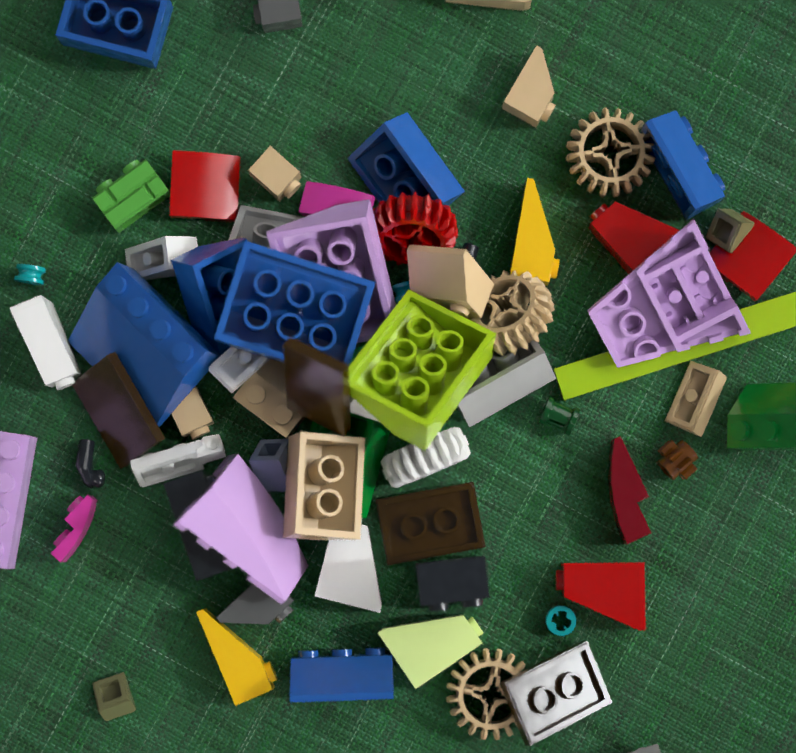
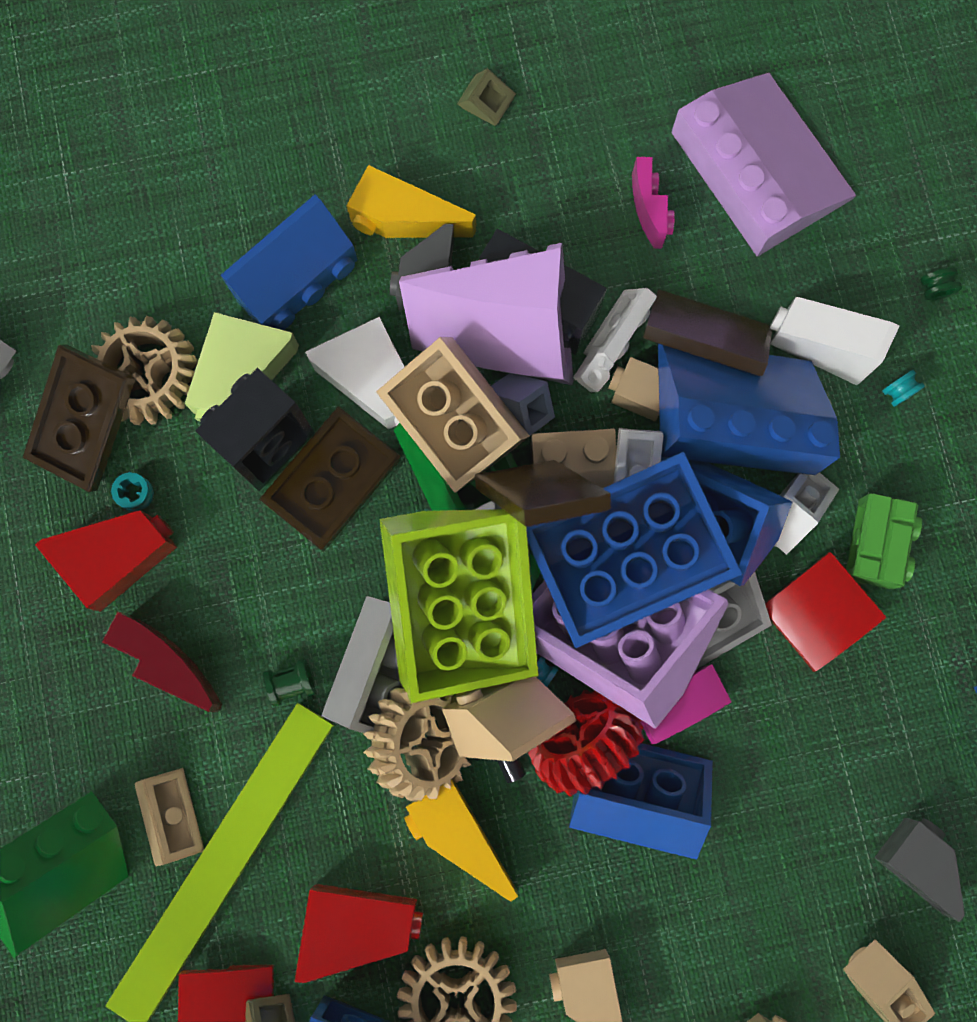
camera: 135 degrees right, 5 degrees down
black arm [76,439,105,489] -> none
tan brick [248,146,302,201] -> none
white gear [381,427,471,488] -> none
lavender wedge [587,219,751,368] -> none
reddish brown gear [657,440,698,480] -> none

